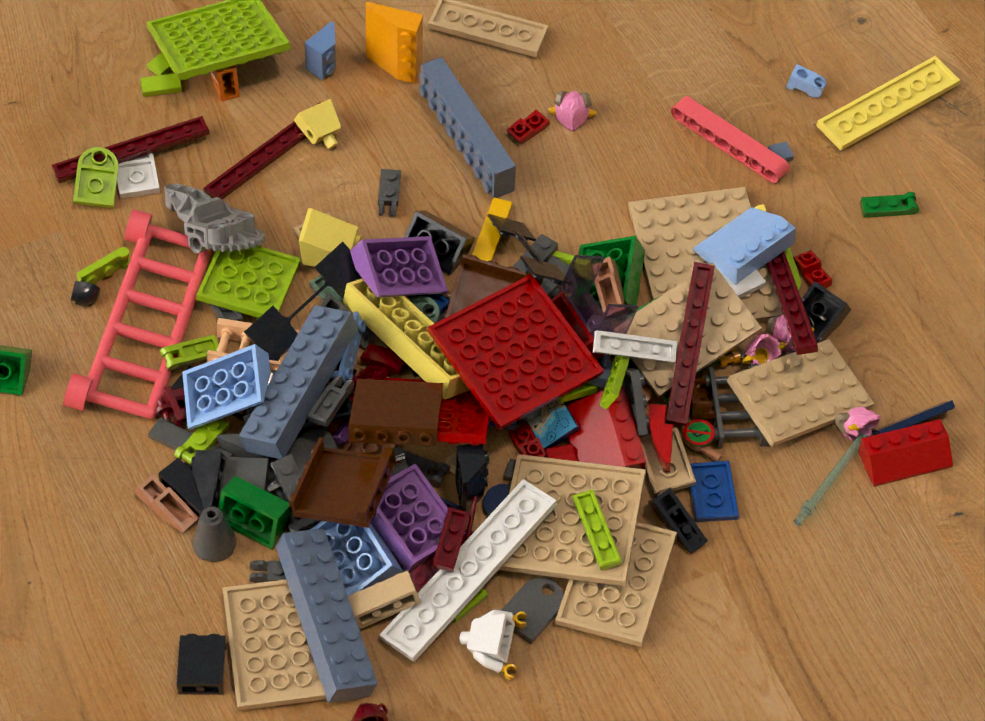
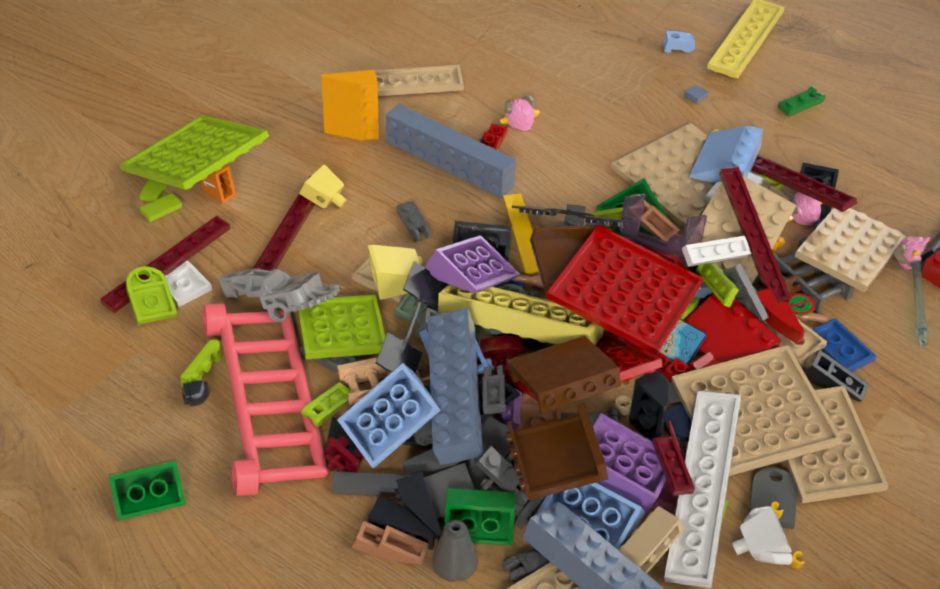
camera: 25 degrees left, 10 degrees down
lime plate [174,419,229,466] -> none
medium blue slope [305,21,336,80] -> none
lime tile [572,489,622,571] -> none
coral beam [671,96,790,183] -> none
bright pink hair [740,334,787,367] -> none
red slope [794,250,832,288] -> none

